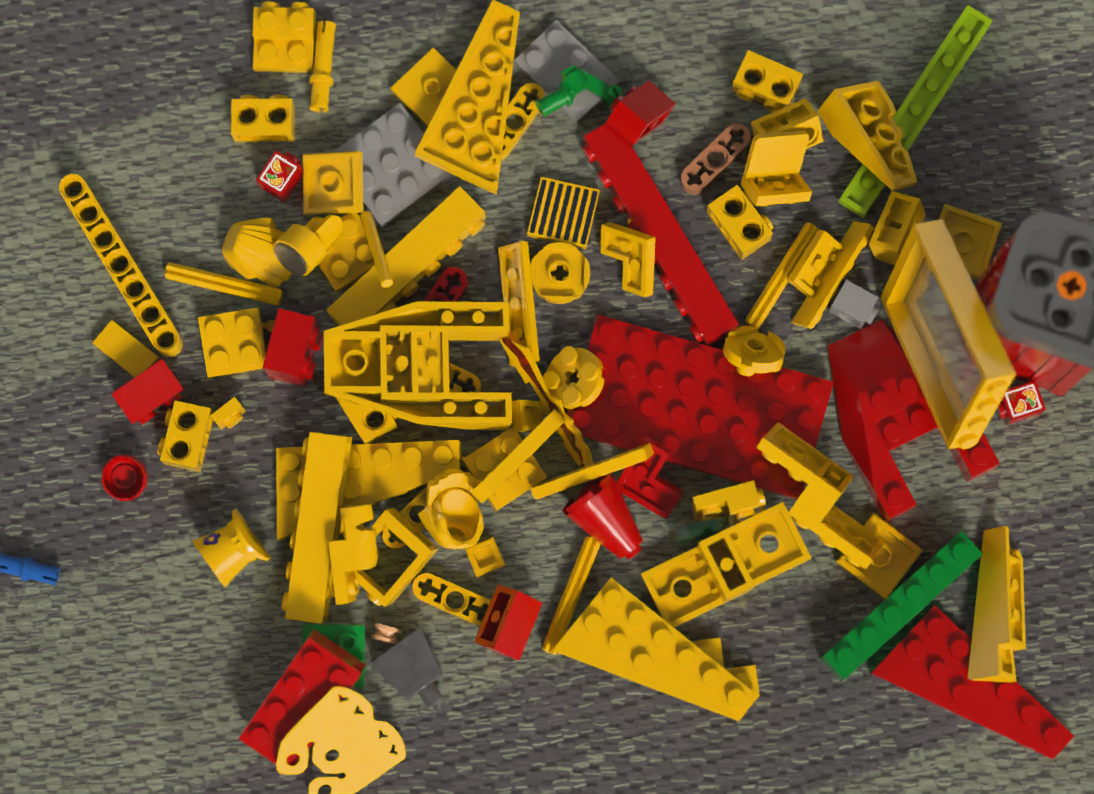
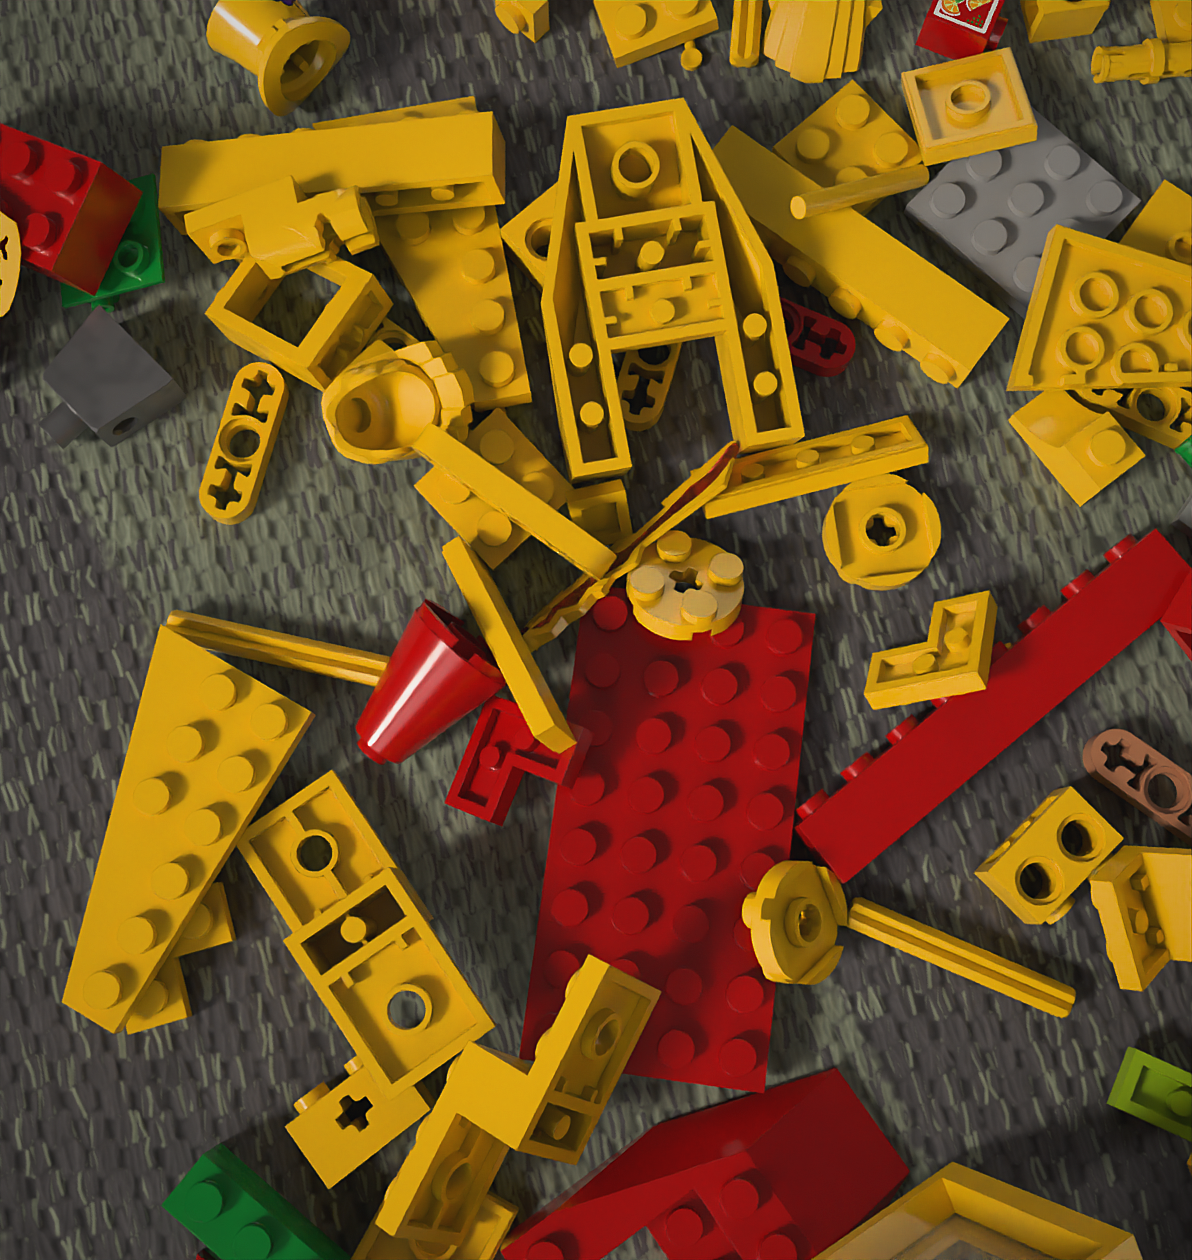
camera: 75 degrees right, 0 degrees up
red brick [262,309,323,387] -> none
yellow piece [274,215,343,276] -> none
light nougat bush [371,623,402,645] -> none
yellow tile [465,537,505,578] -> none
red brick [474,584,542,661] -> none
tile [527,177,600,250] -> none
clear green tile [668,517,730,545] -> none
yellow plate [692,480,766,525] -> none
yellow bracket [787,221,874,329] -> none
light grey brick [829,280,879,330] -> none
yellow brick [869,191,926,265] -> none
none -> yellow brick [285,1055,436,1189]
none -> yellow arch [1008,390,1146,507]

